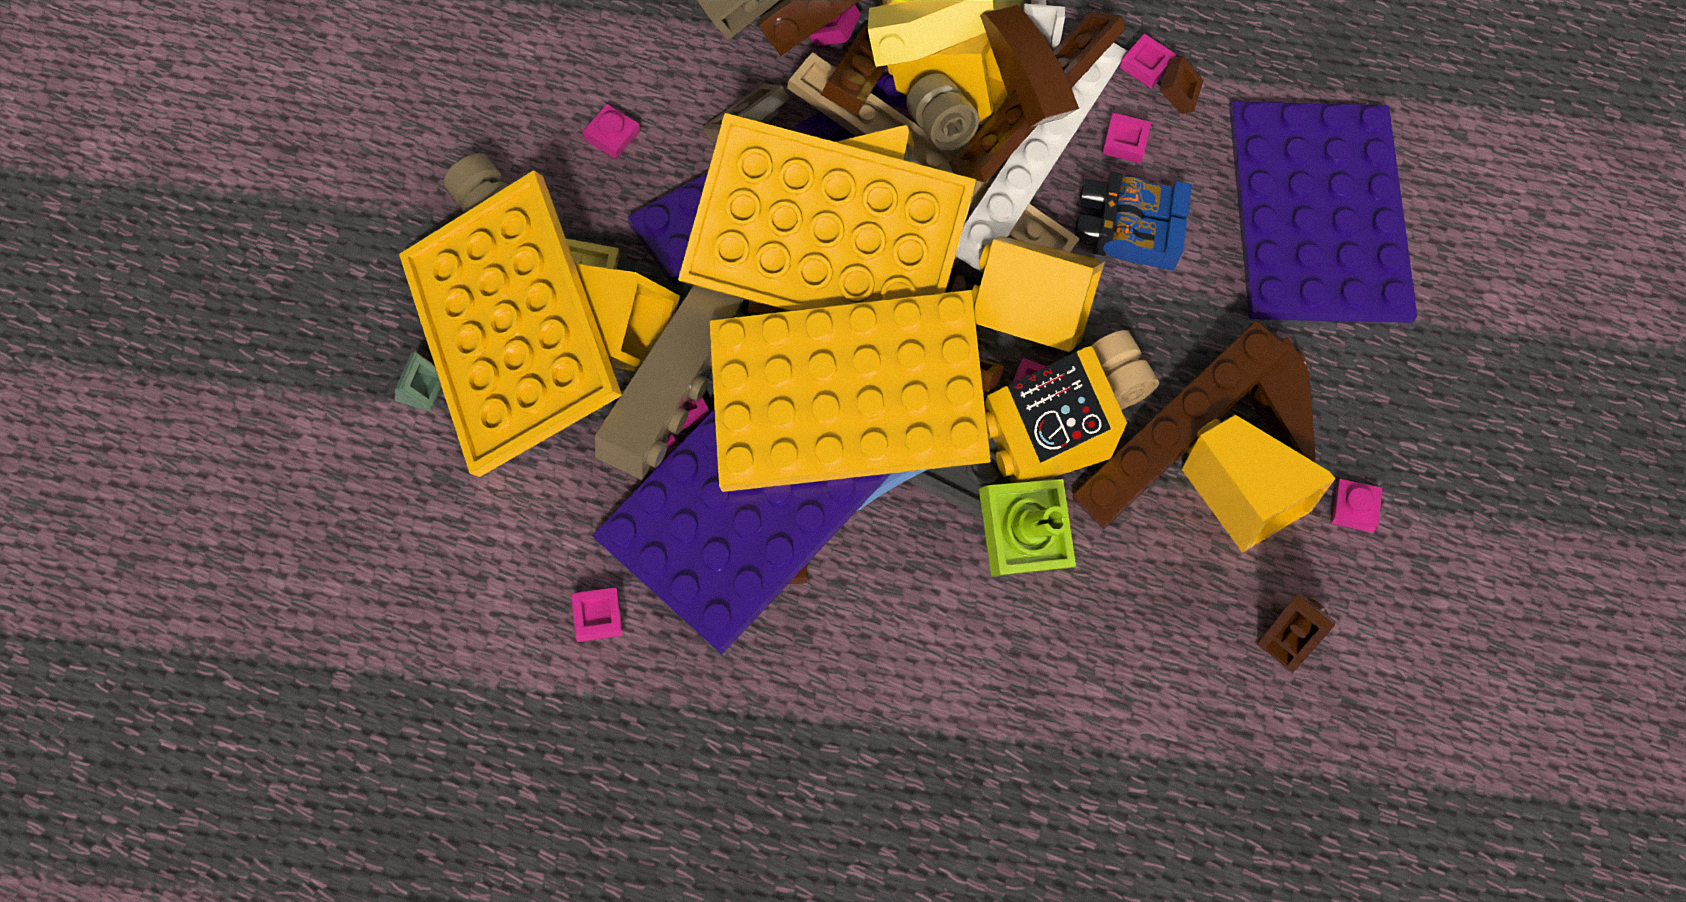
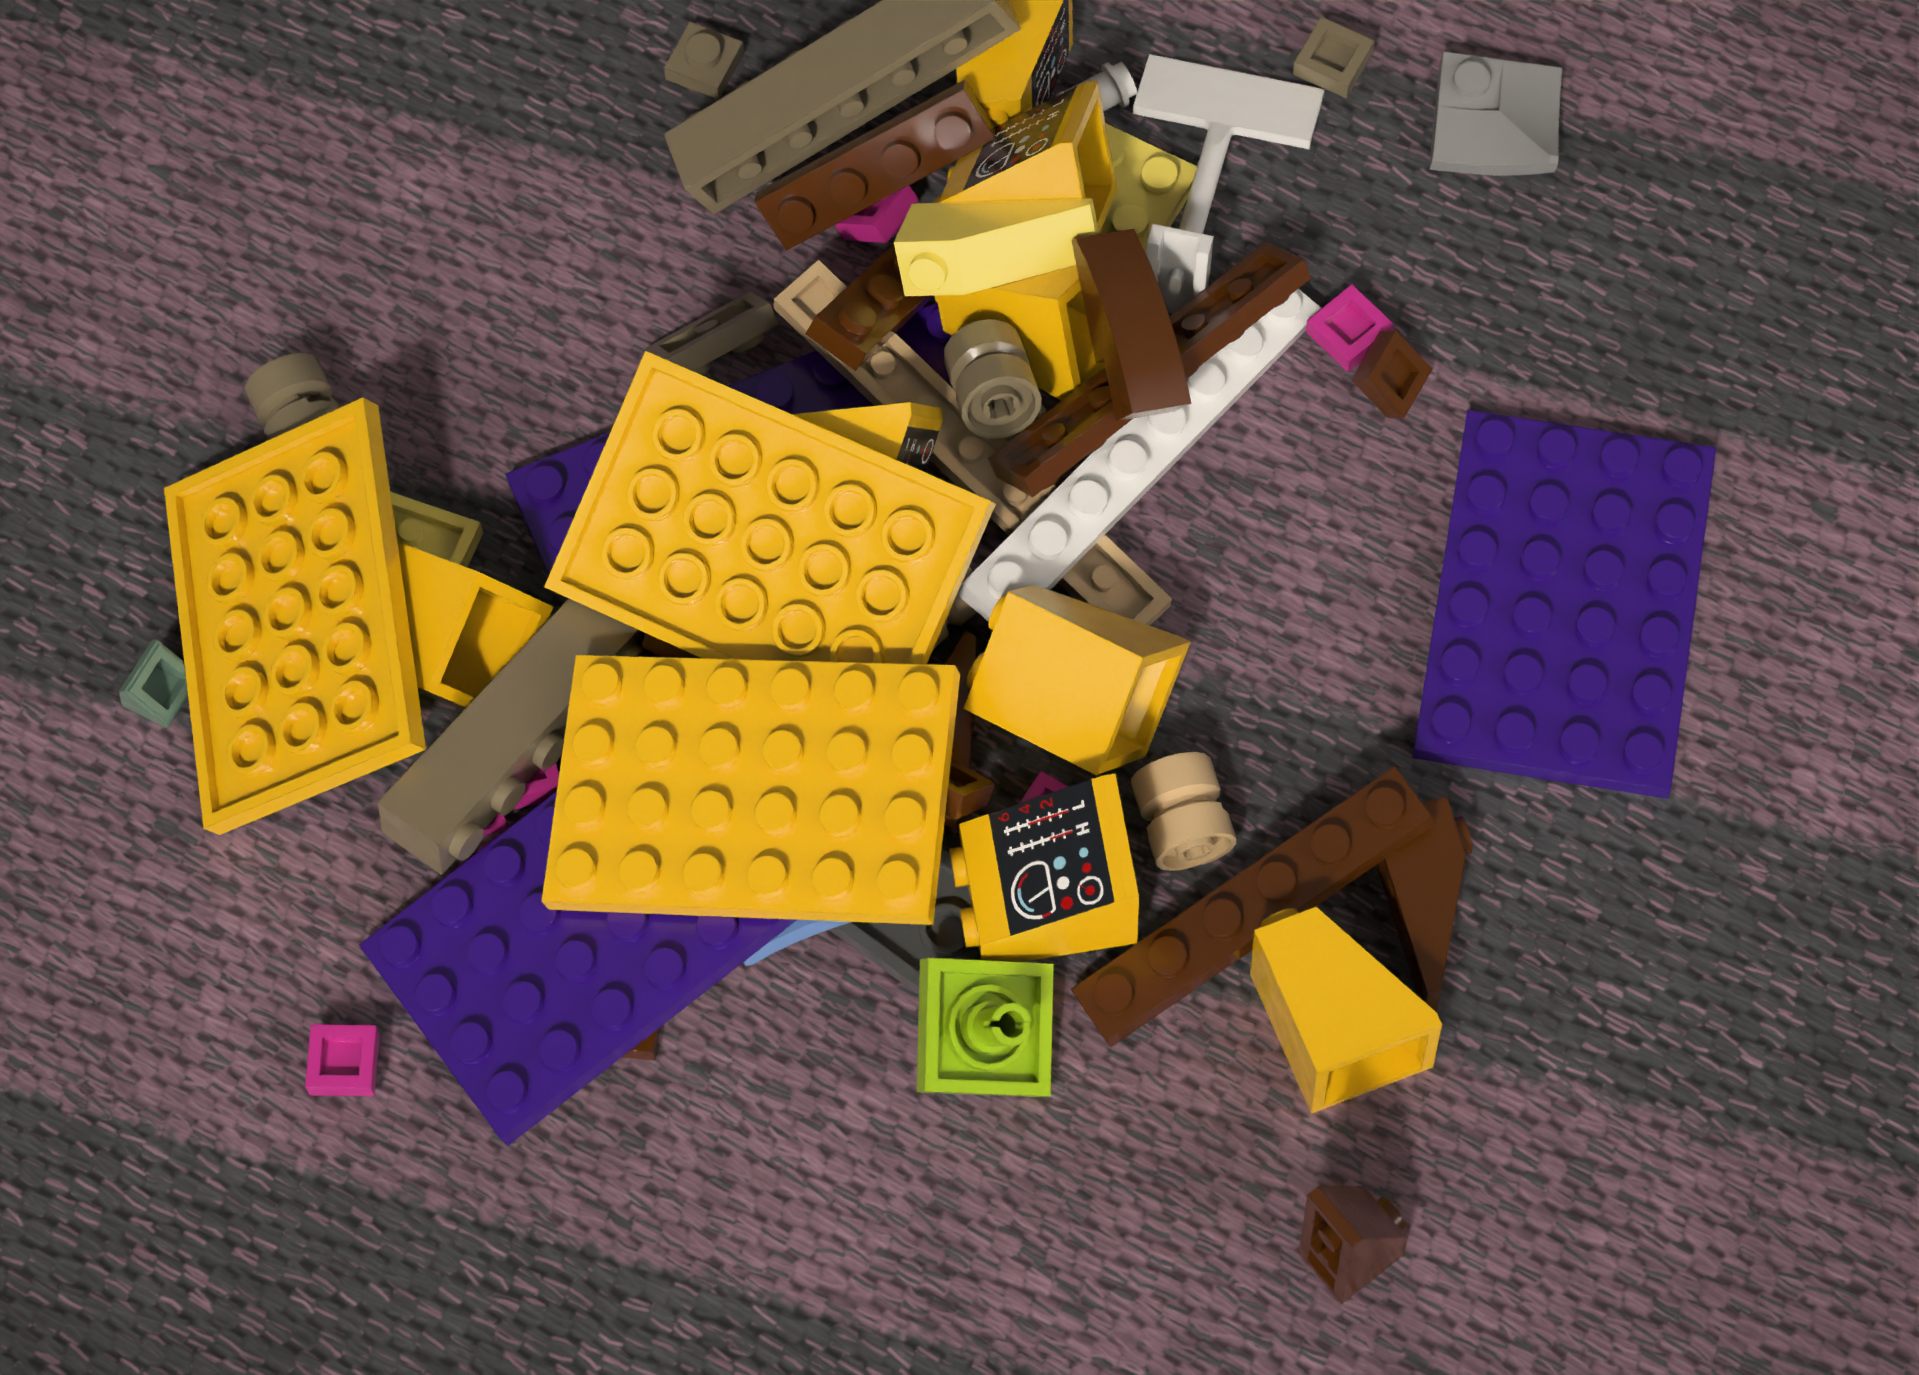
camera: 20 degrees right, 0 degrees up
dark pink plate [582,104,640,159] -> none
hips [1074,171,1192,271] -> none
dark pink plate [1102,113,1152,164] -> none
dark pink plate [1331,479,1382,533] -> none

